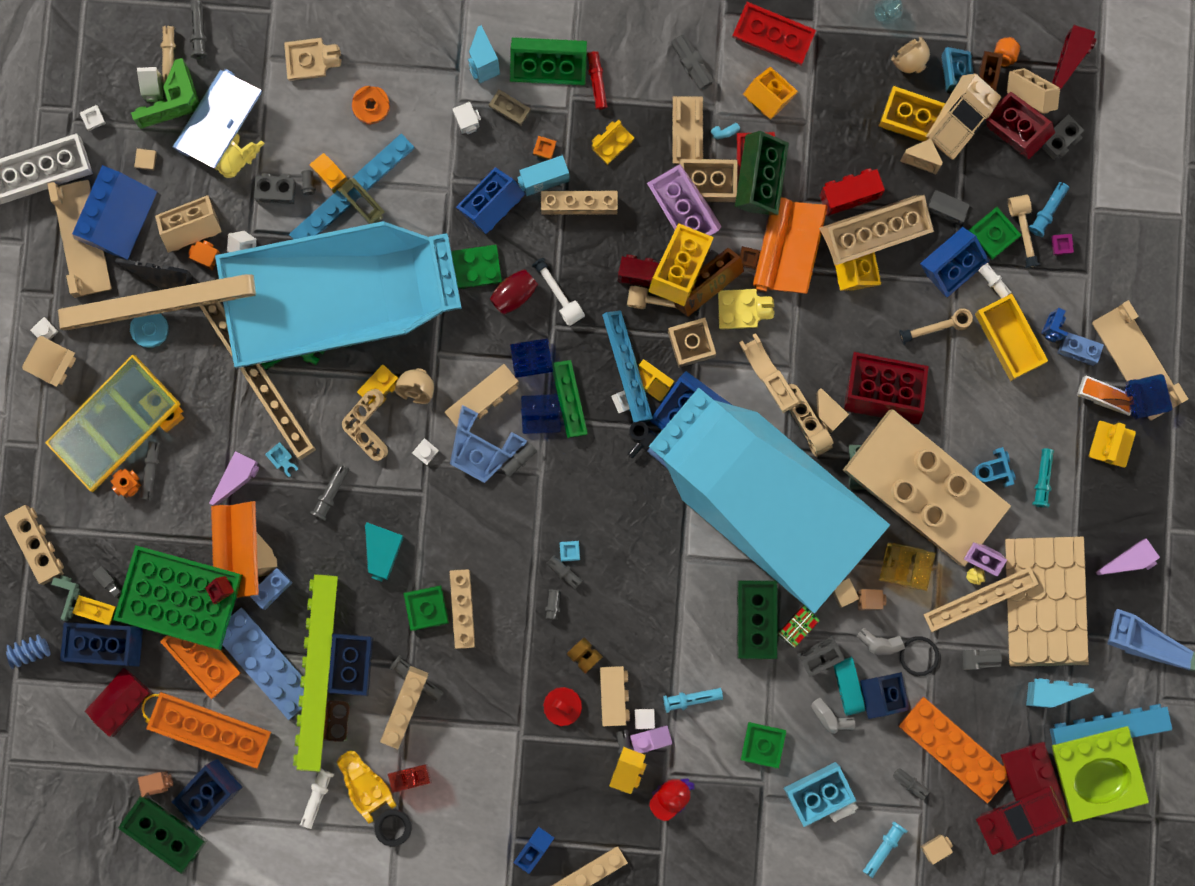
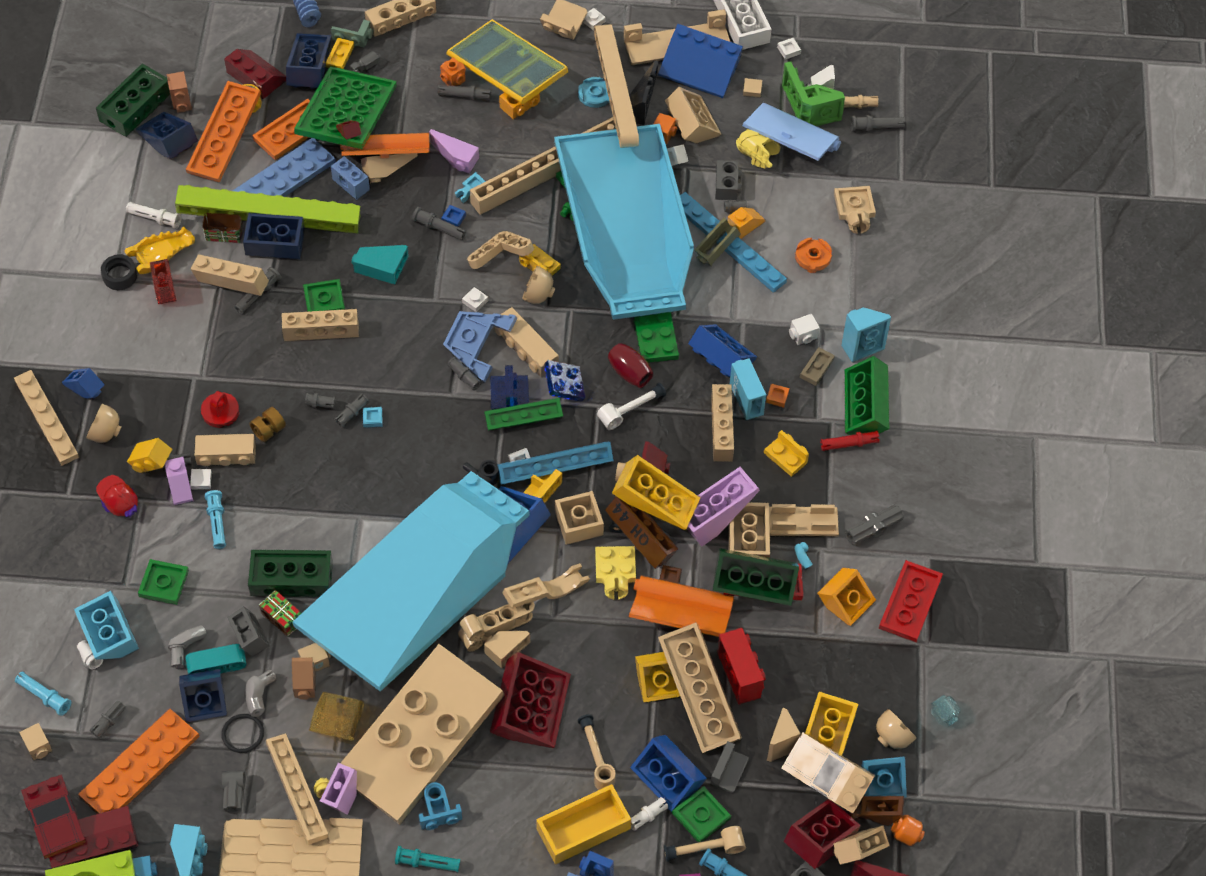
camera: 90 degrees right, 25 degrees down
none -> tan cylinder [86,404,121,443]
none -> blue plate [441,205,466,227]

